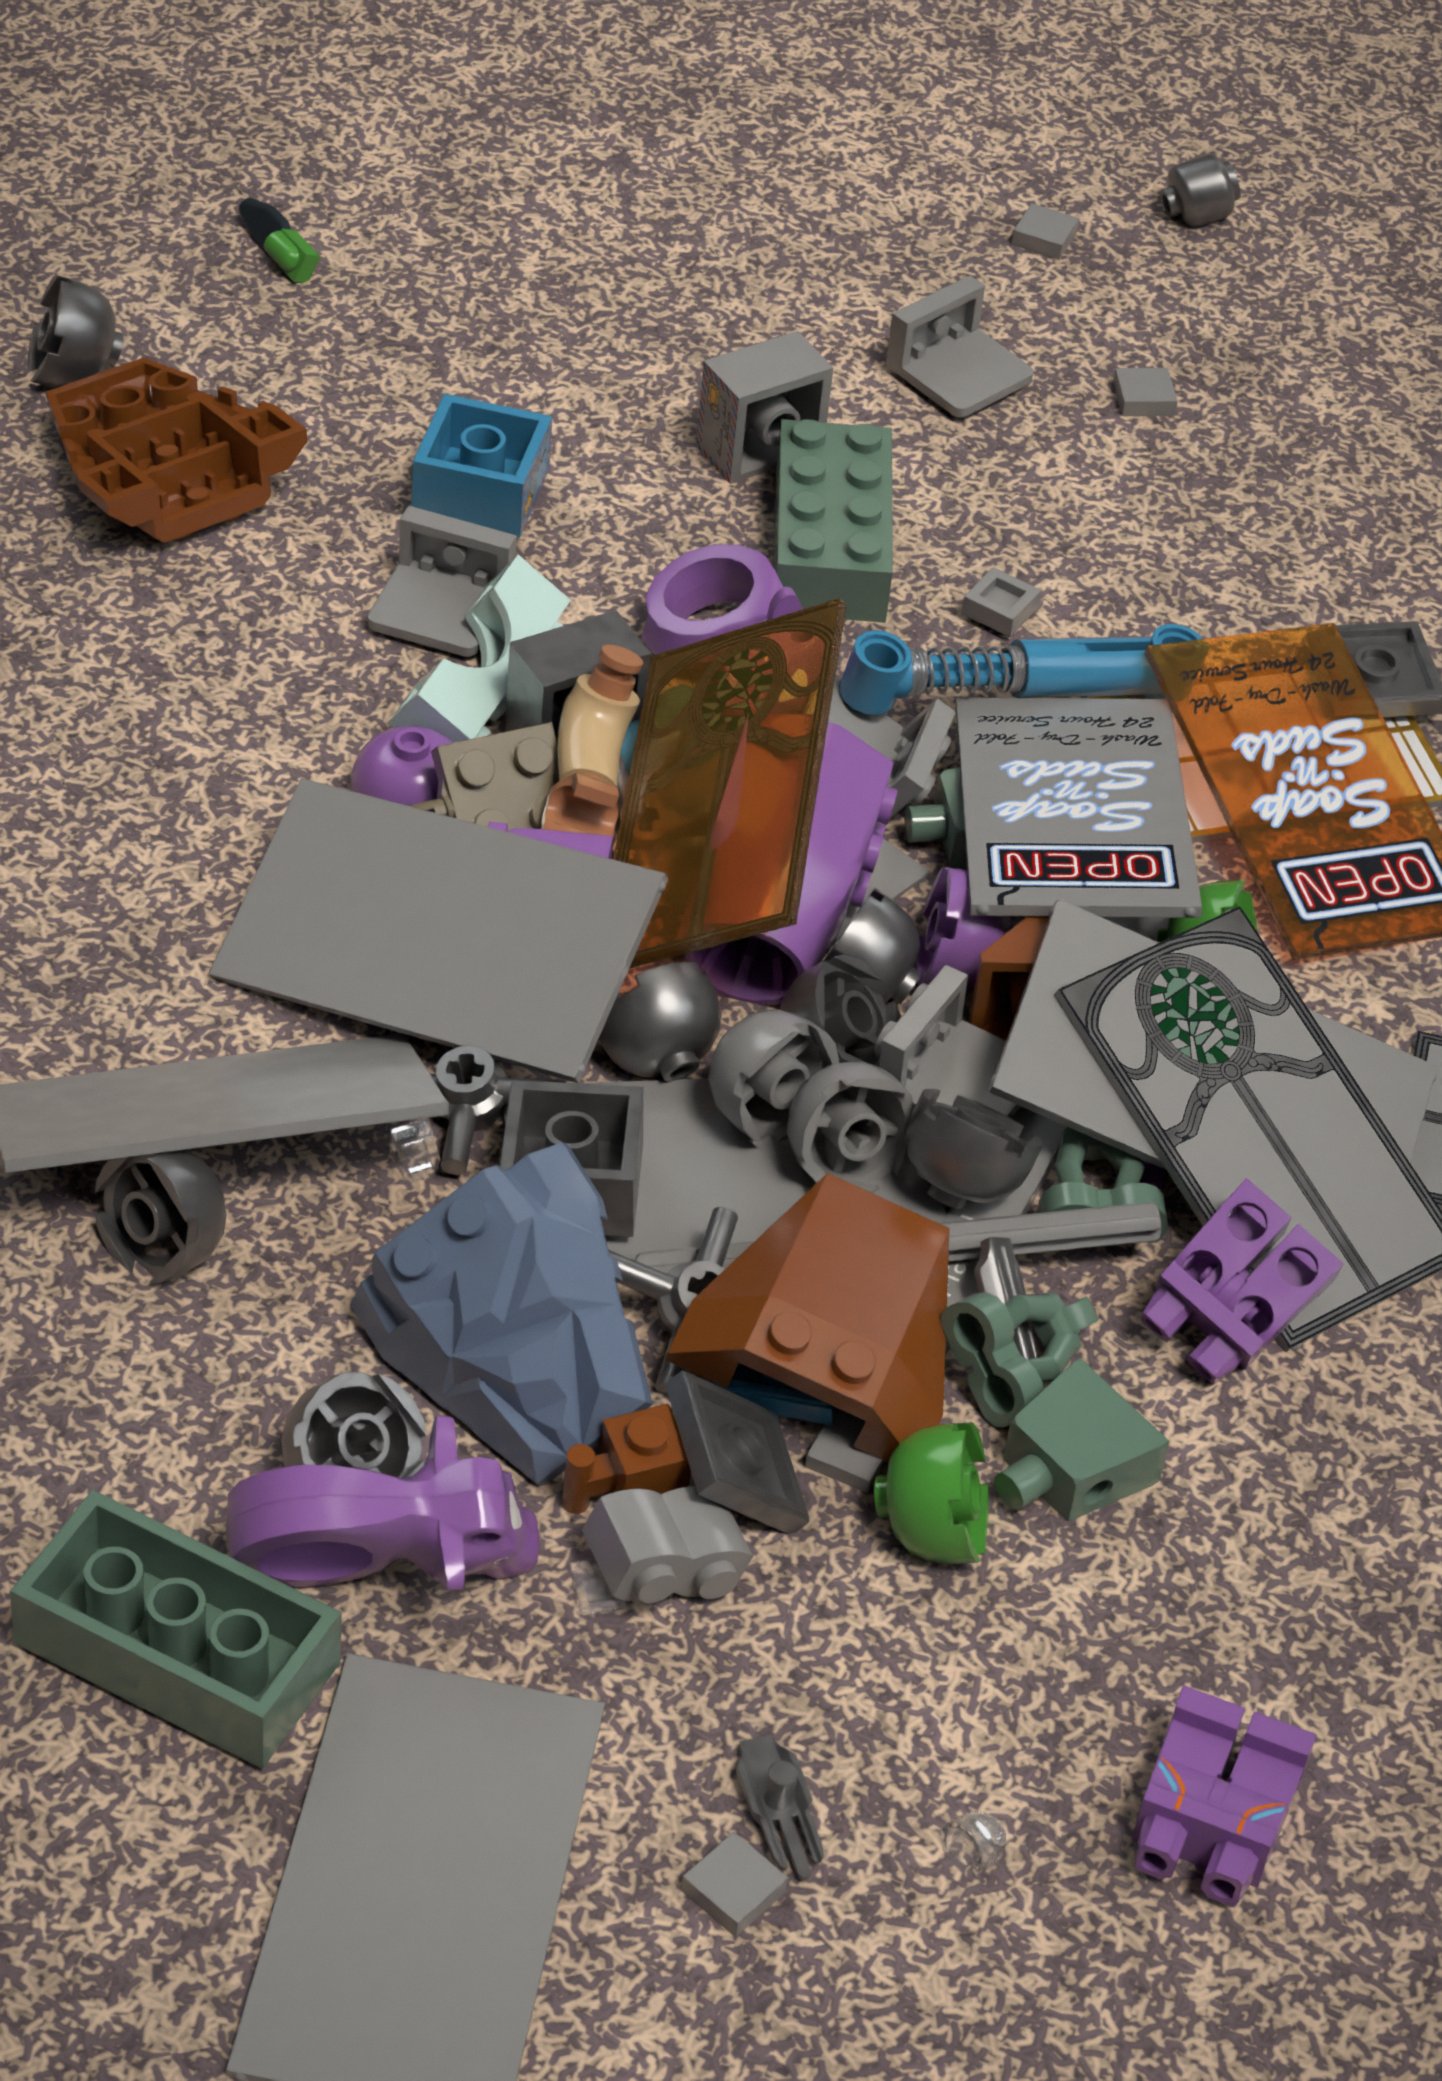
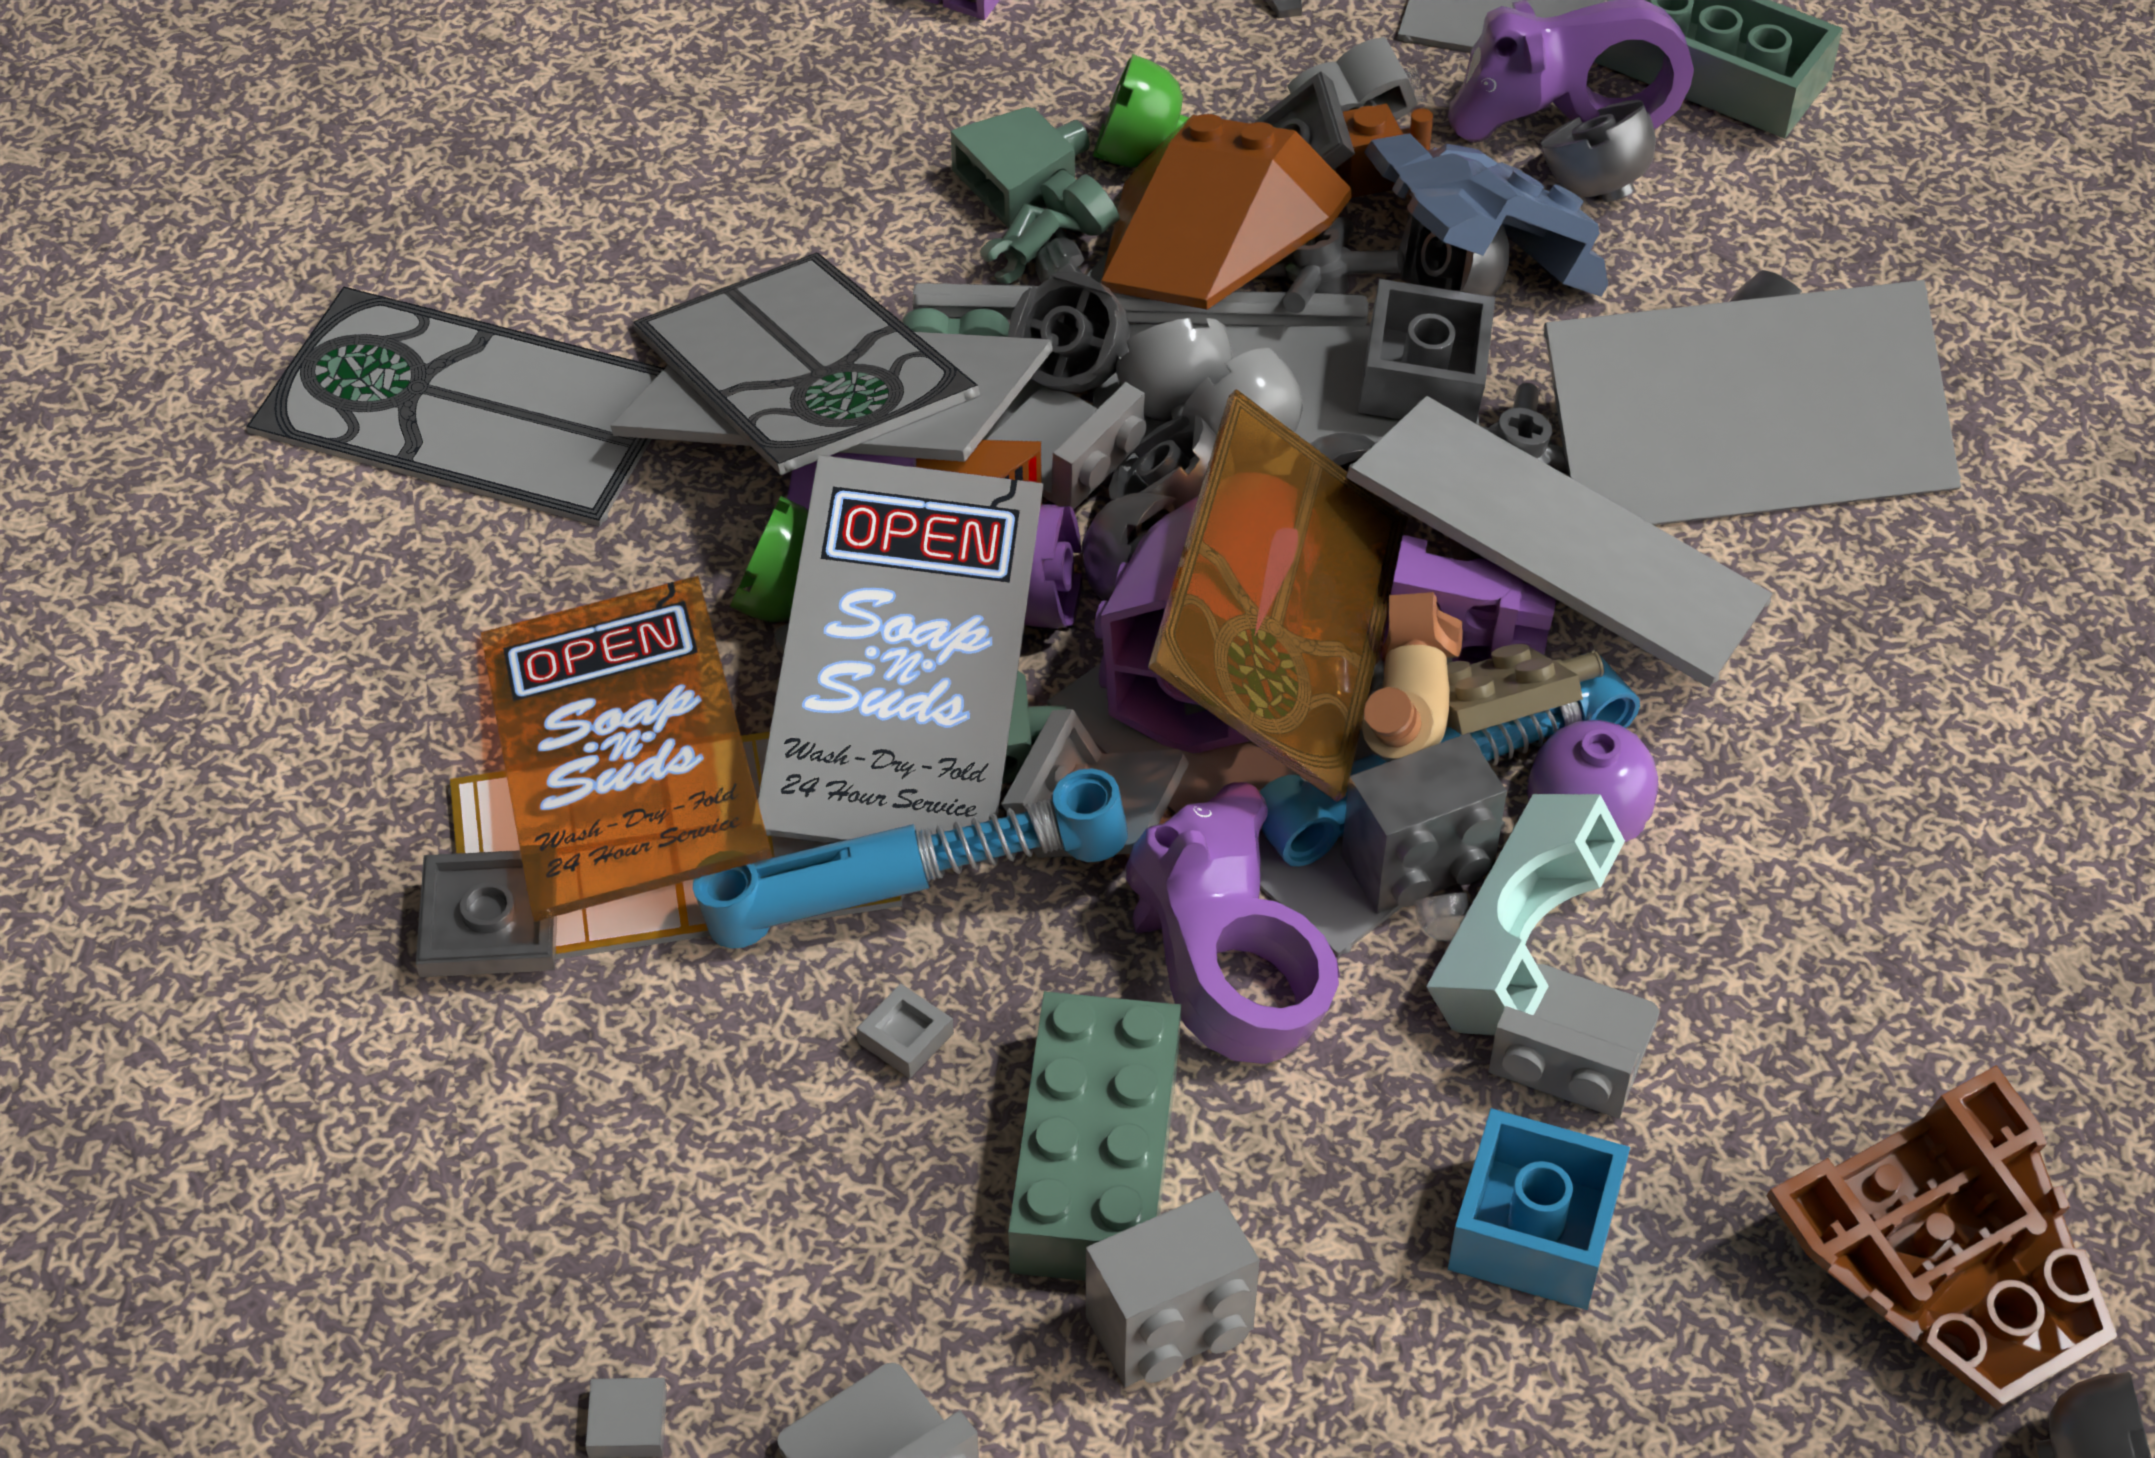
camera: 170 degrees left, 5 degrees up
medium lavender hips [1141,1178,1344,1385] -> none

